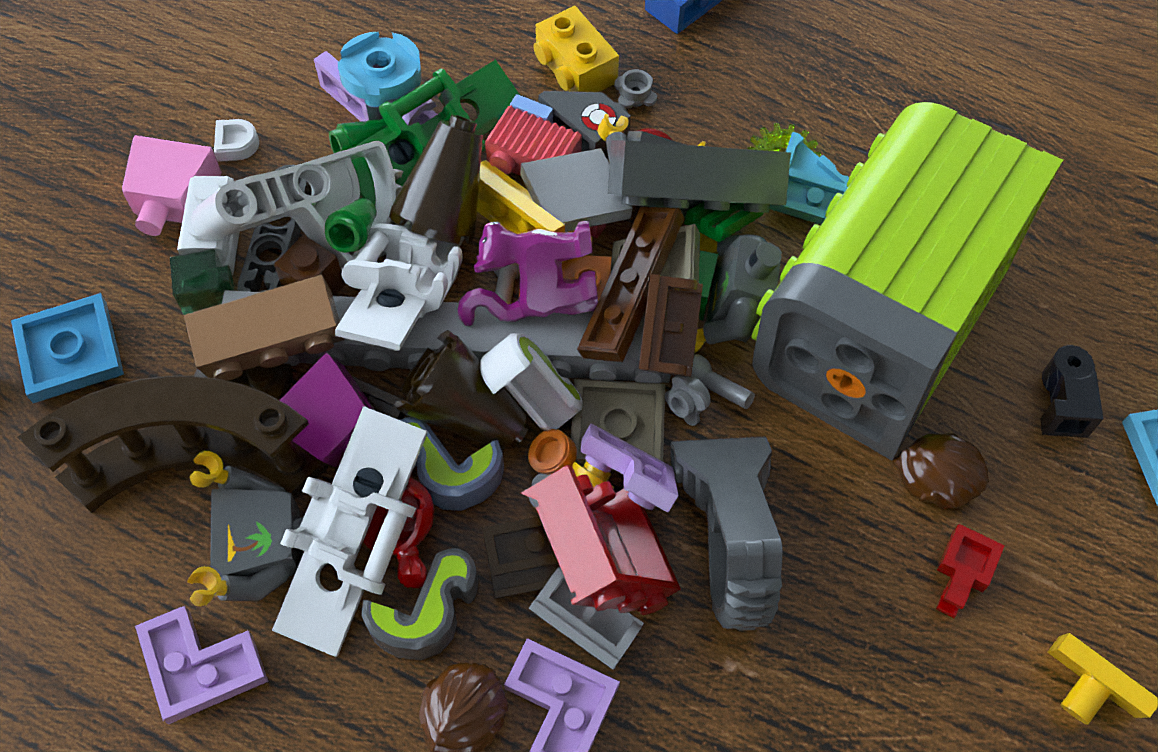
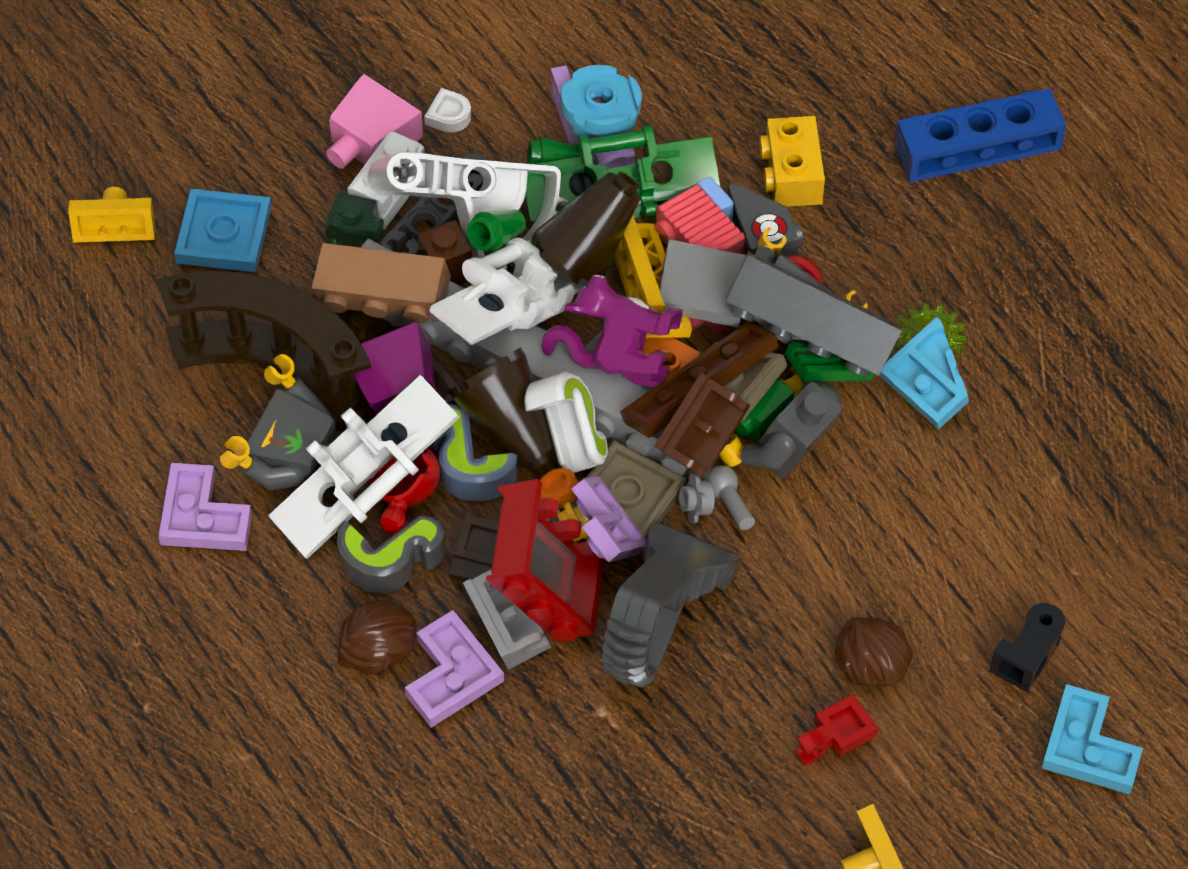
camera: 30 degrees right, 5 degrees down
light grey plate [614,69,657,109] -> none
piece [751,102,1063,460] -> none

